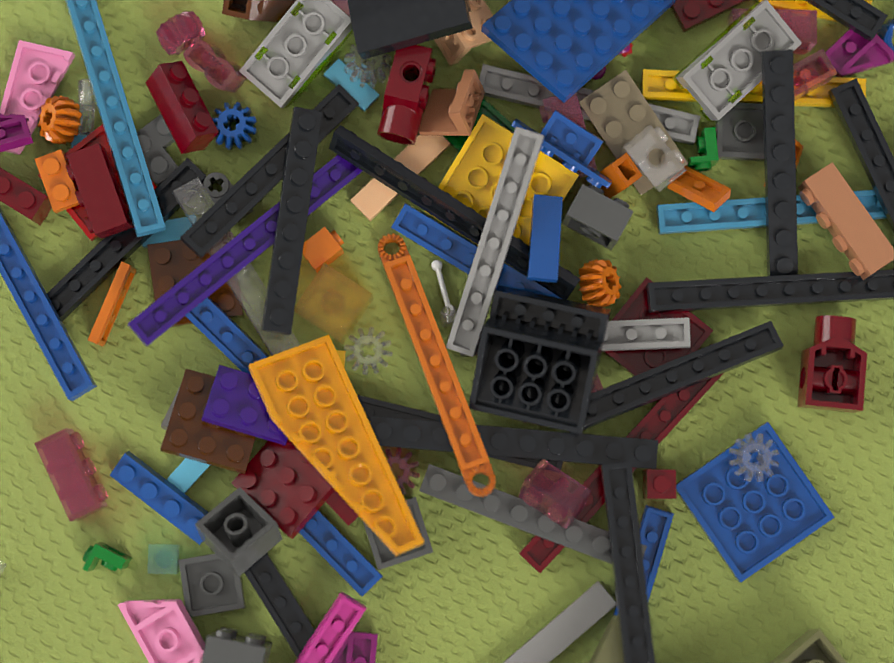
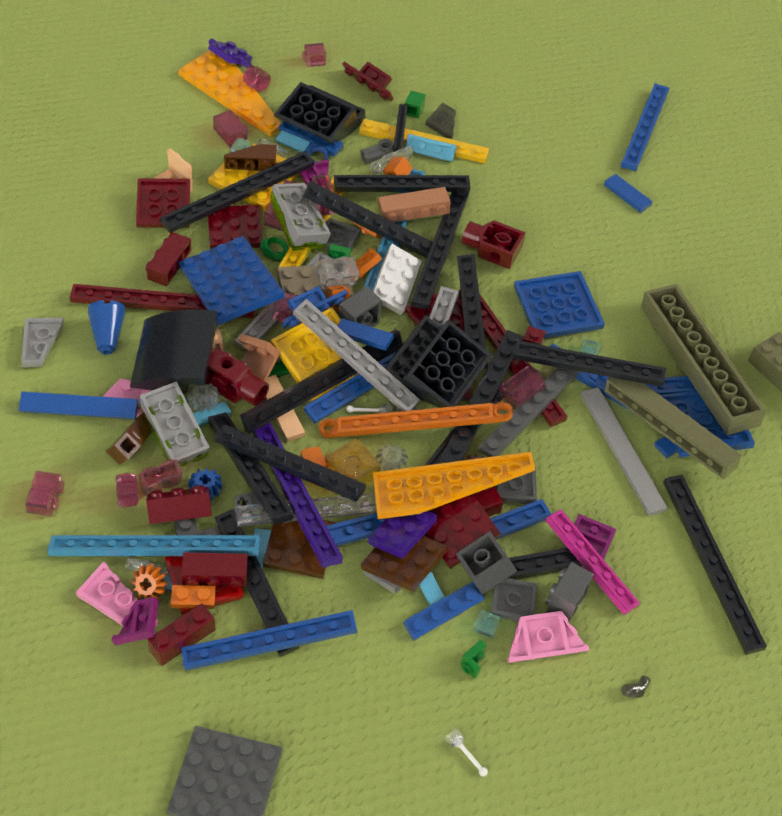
camera: 75 degrees left, 30 degrees down
clear pink brick [34,428,108,522] -> none
orange tile [88,261,136,347] -> none
orange gear [578,259,622,307] -> none
clear gear [729,433,779,482] -> none
none -> green piece [260,237,288,262]
none -> white plate [372,244,422,315]
none -> clear light blue plate [580,339,601,355]

